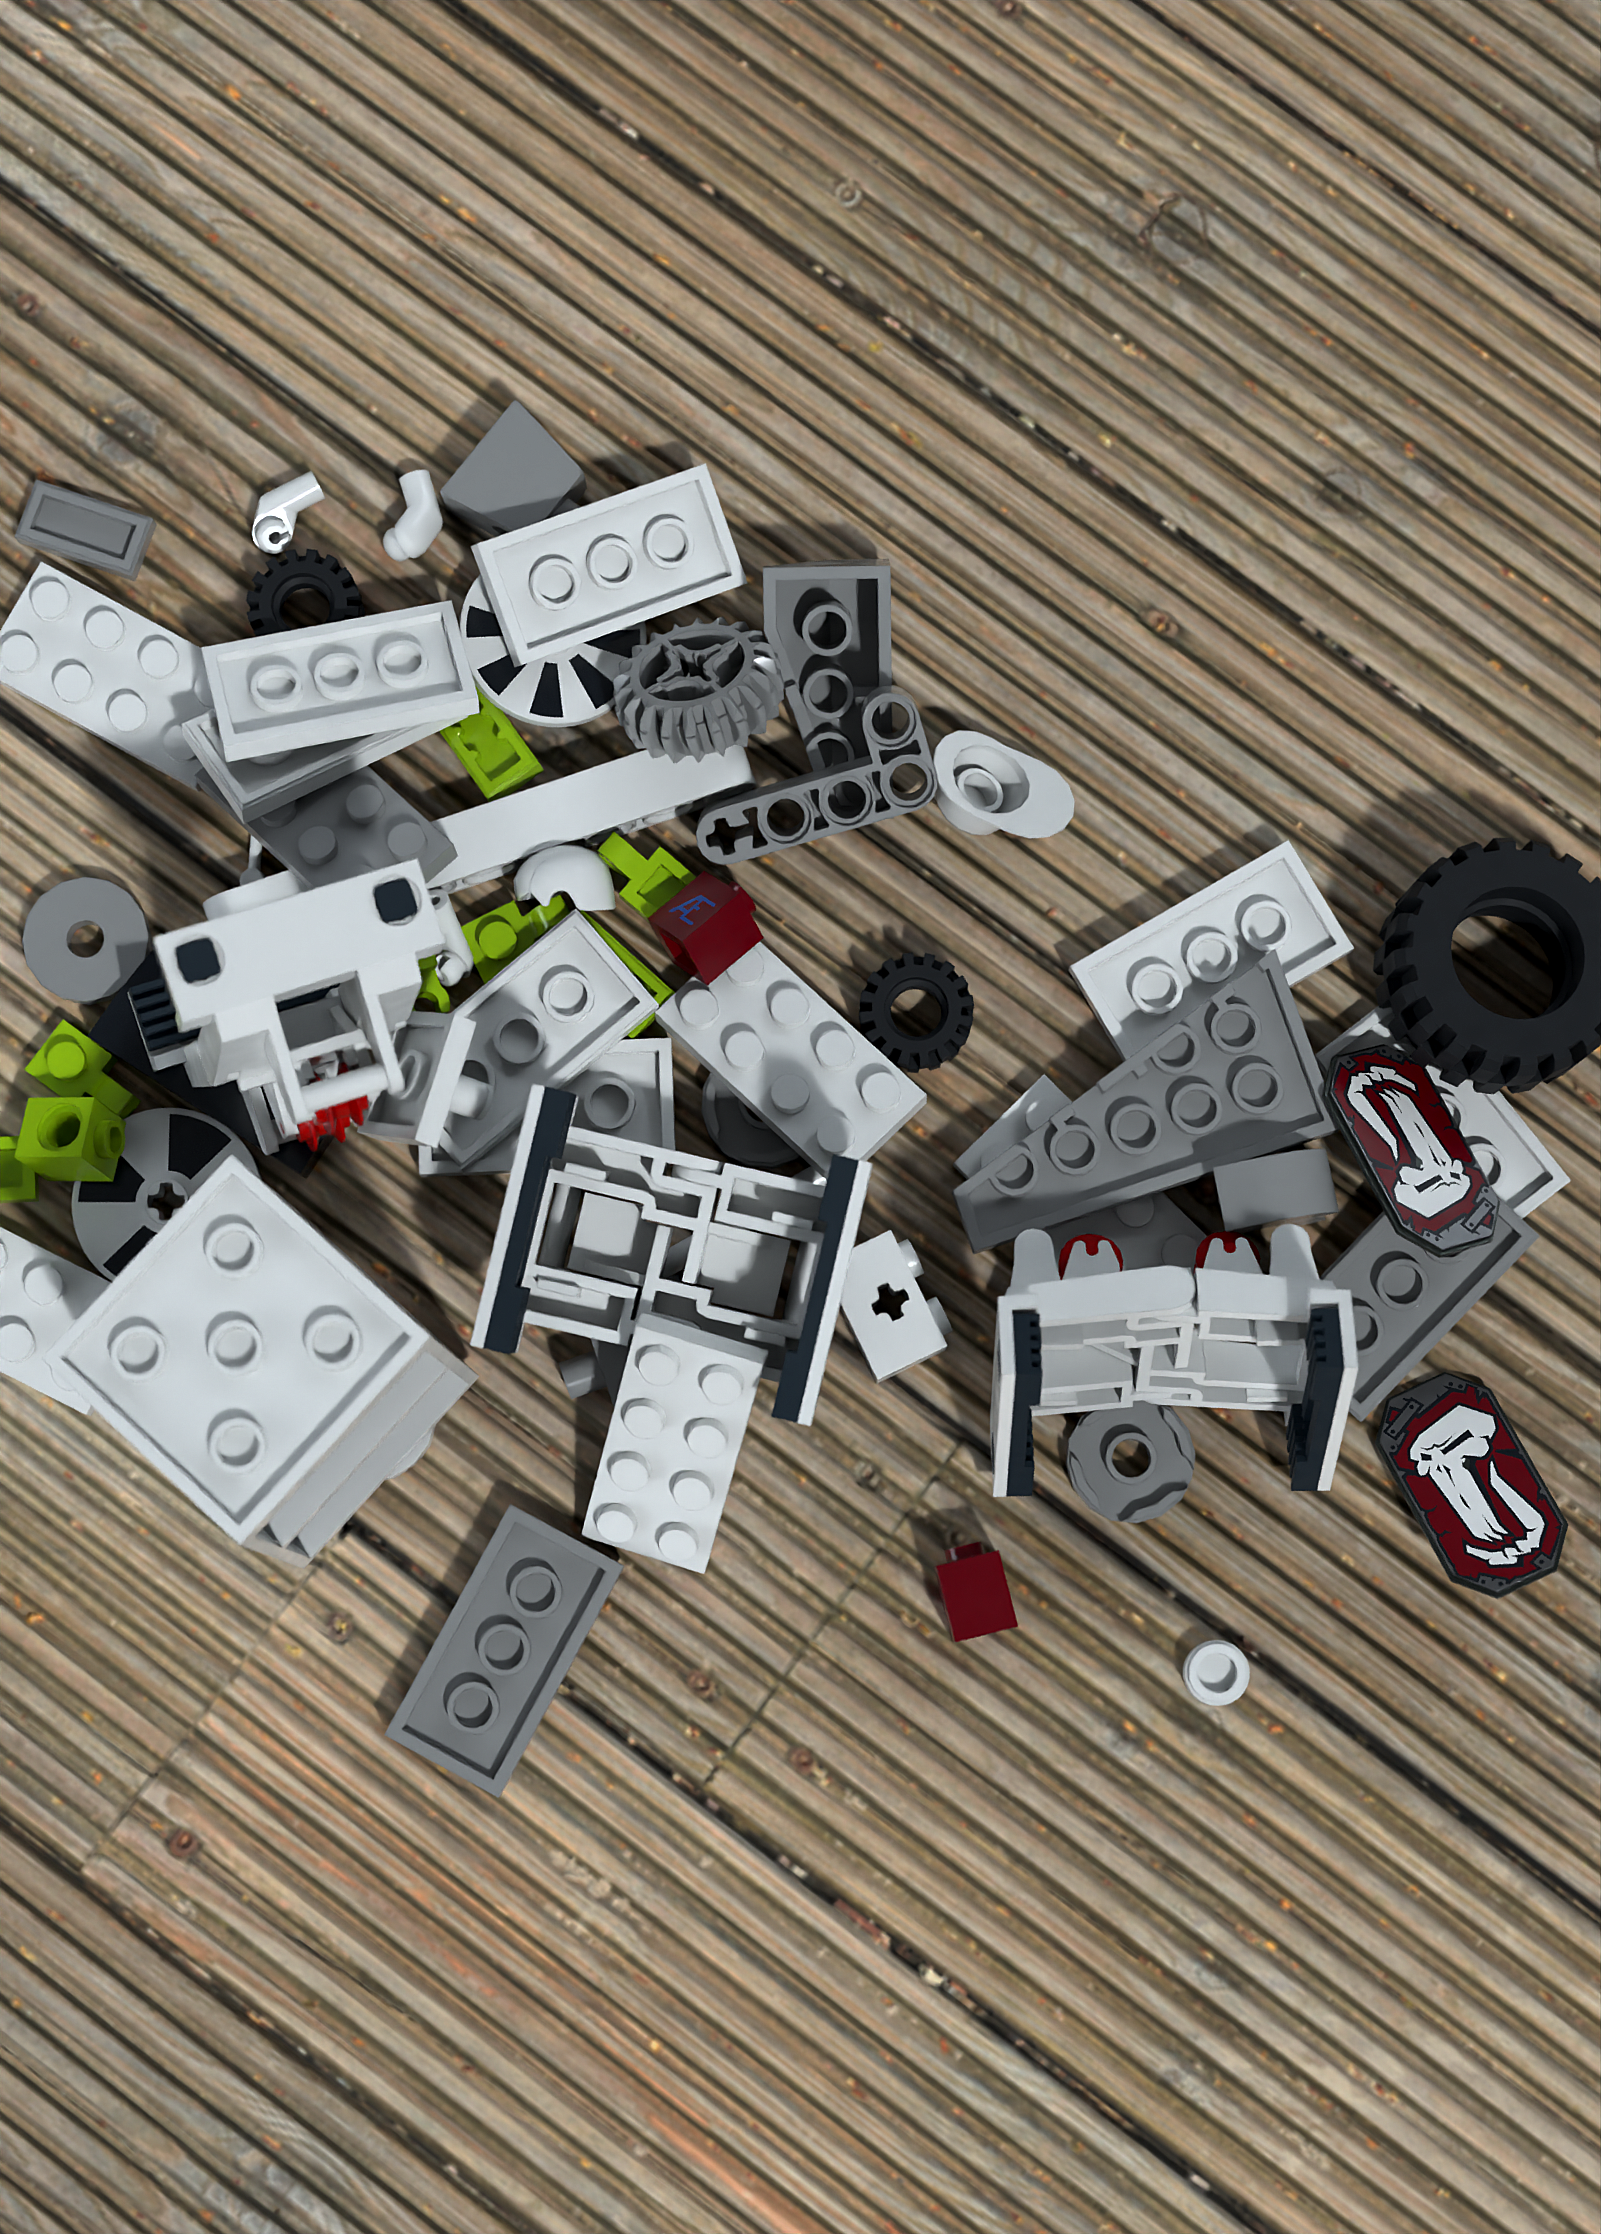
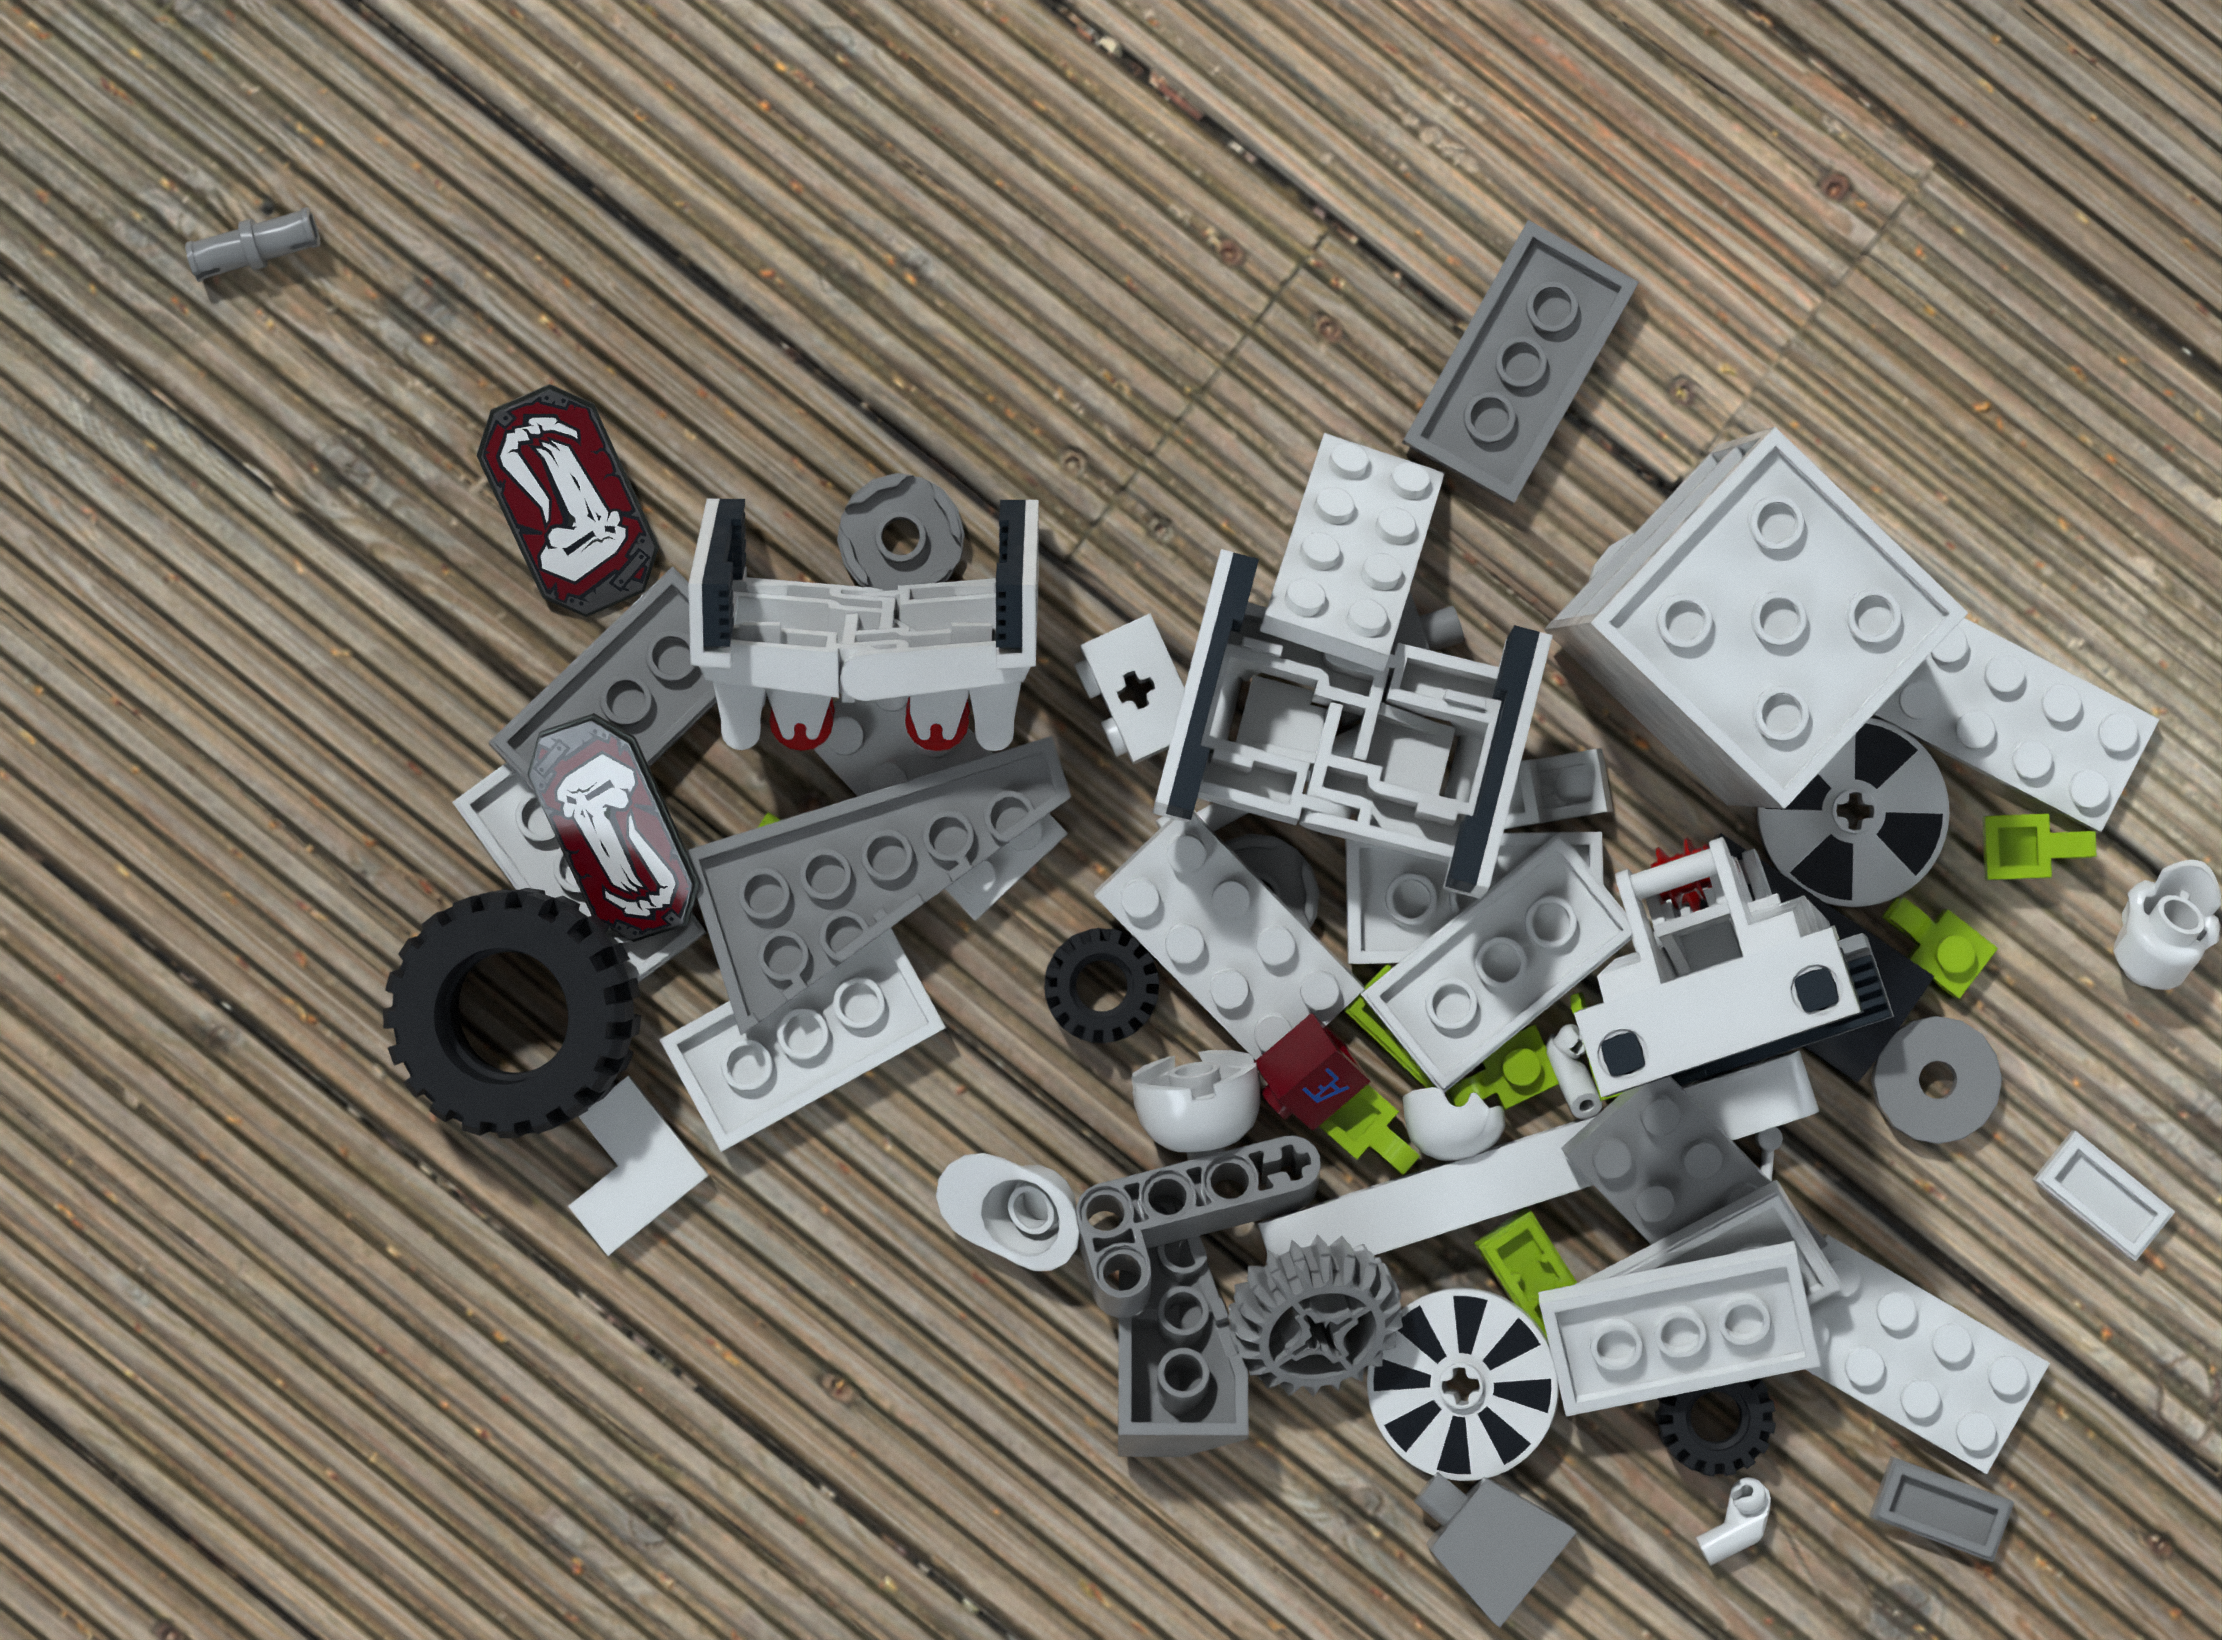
camera: 175 degrees right, 5 degrees up
lime brick [14,1097,126,1181] -> none
white tile [357,1011,493,1148] -> none
white arm [383,470,443,561] -> none
white plate [471,463,748,667] -> none
dark red brick [934,1541,1018,1643] -> none
white tile [1183,1640,1250,1706] -> none
light grey brick [1213,1149,1339,1233] -> none
none -> white tile [568,1076,709,1256]
none -> white cylinder [1131,1050,1260,1160]
none -> white slope [1504,749,1613,830]

